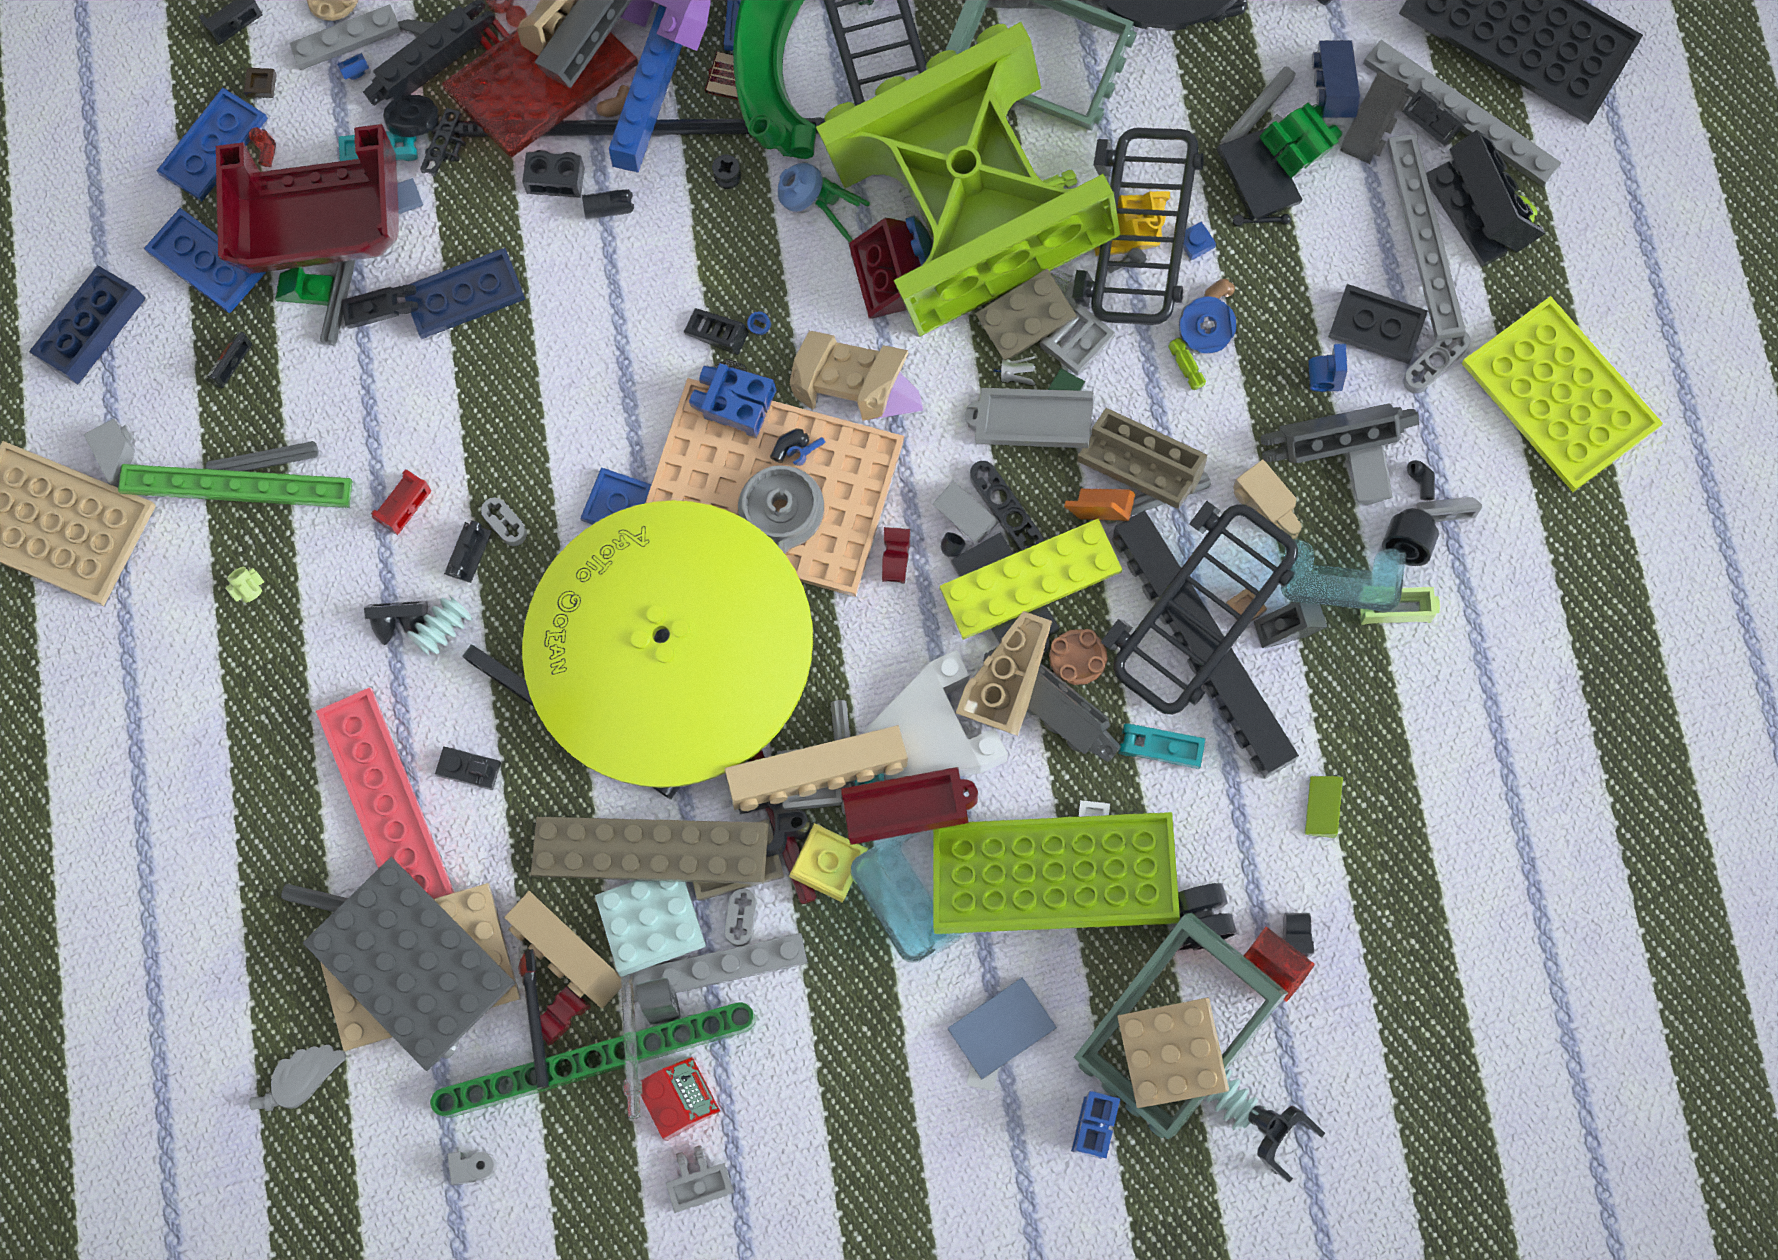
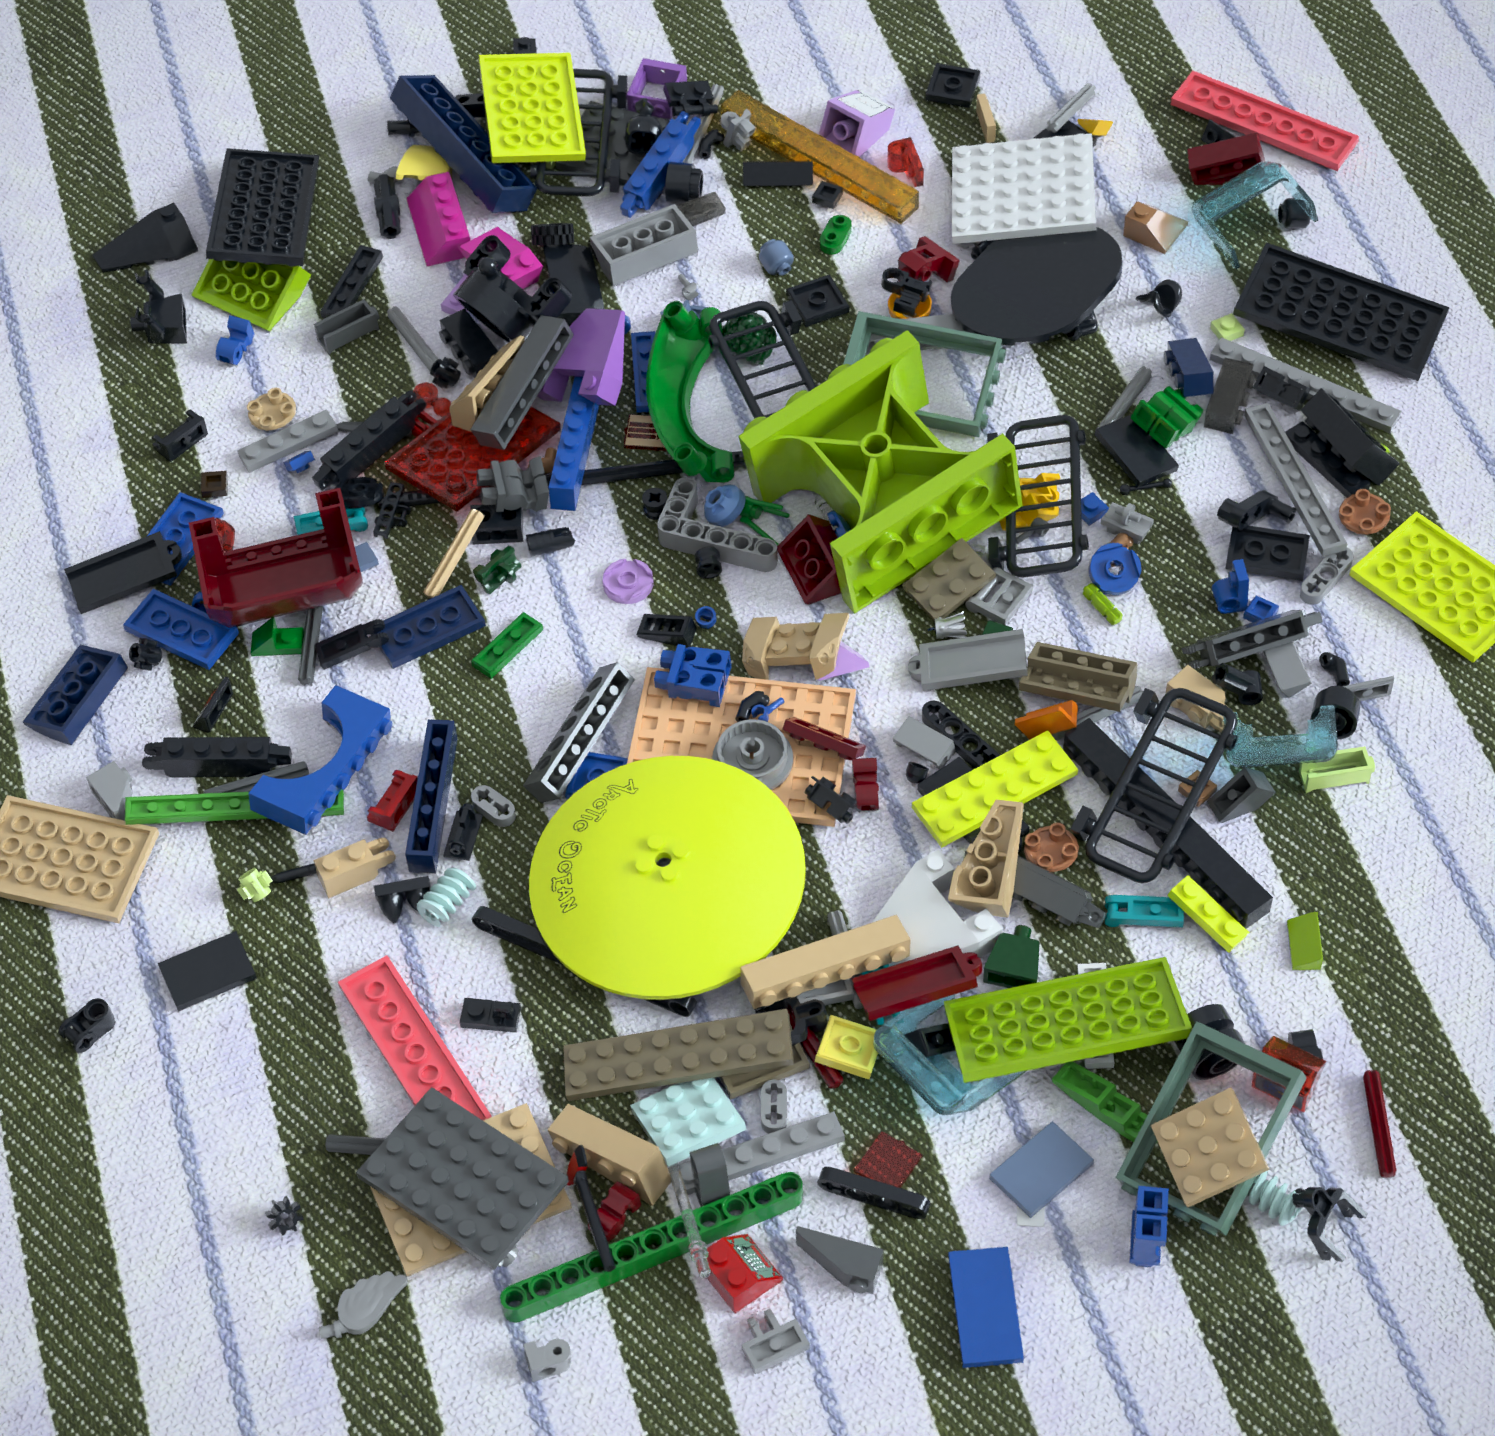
camera: 10 degrees left, 20 degrees down
none -> black piece [58,998,115,1053]
none -> black piece [64,531,182,614]
none -> black gear [129,638,162,671]
none -> black hinge [142,737,292,778]
none -> black tile [158,931,257,1011]
none -> blue arch [249,685,392,835]
none -> black gear [265,1196,304,1236]
none -> black piece [271,864,317,883]
none -> tan hinge [314,837,396,899]
none -> dark blue brick [405,719,458,874]
none -> tan axle [424,509,484,599]
none -> green tile [471,612,543,679]
none -> dark green hips [473,545,522,594]
none -> dark grey hips [476,456,549,512]
none -> dark grey brick [523,662,635,803]
none -> lavender tile [602,559,654,604]
none -> light grey beam [657,477,778,572]
none -> black wheel [695,547,722,579]
none -> dark red plate [782,717,866,760]
none -> dark grey slope [796,1226,884,1294]
none -> black hinge [805,776,861,824]
none -> black beam [817,1167,931,1219]
none -> clear red piece [854,1131,922,1188]
none -> black slope [903,1023,955,1058]
none -> blue tile [948,1247,1024,1368]
none -> dark green torso [983,925,1040,988]
none -> bright green slope [1052,1061,1158,1143]
none -> light grey hips [1101,502,1154,544]
none -> neon yellow plate [1167,875,1249,953]
none -> yellowish green plate [1210,313,1245,341]
none -> black piece [1212,663,1263,706]
none -> black beam [1217,490,1297,530]
none -> blue tile [1243,595,1279,622]
none -> nougat dish [1339,489,1391,535]
none -> dark red axle [1363,1070,1397,1178]

